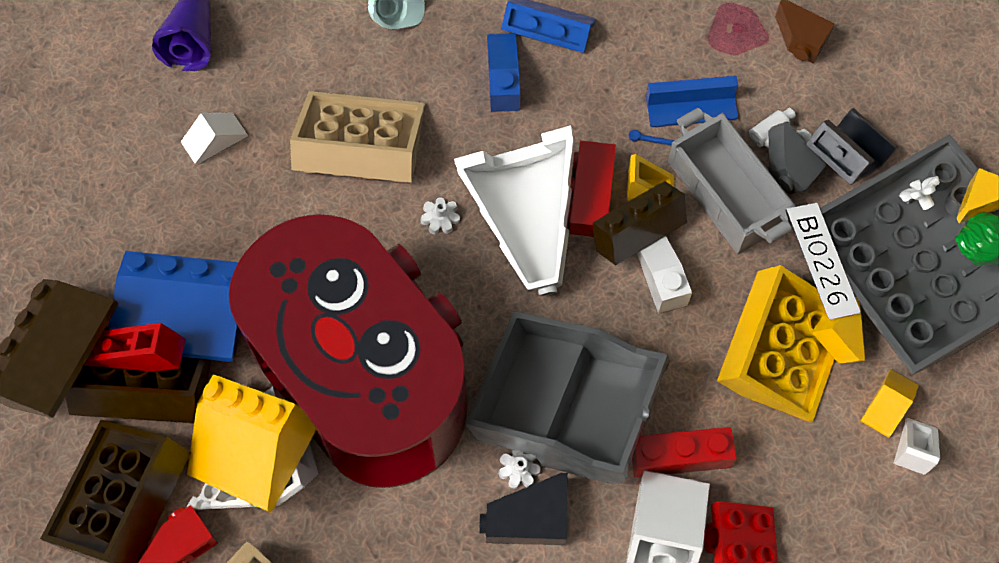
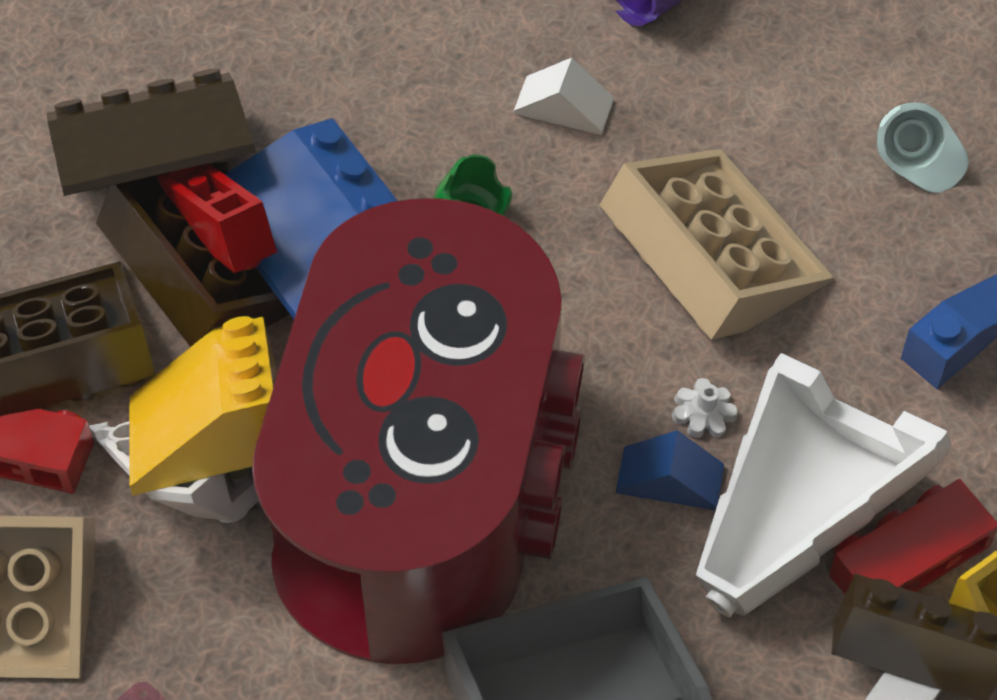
camera: 50 degrees right, 10 degrees down
none -> green hair [433,154,512,216]
none -> blue slope [616,430,724,510]

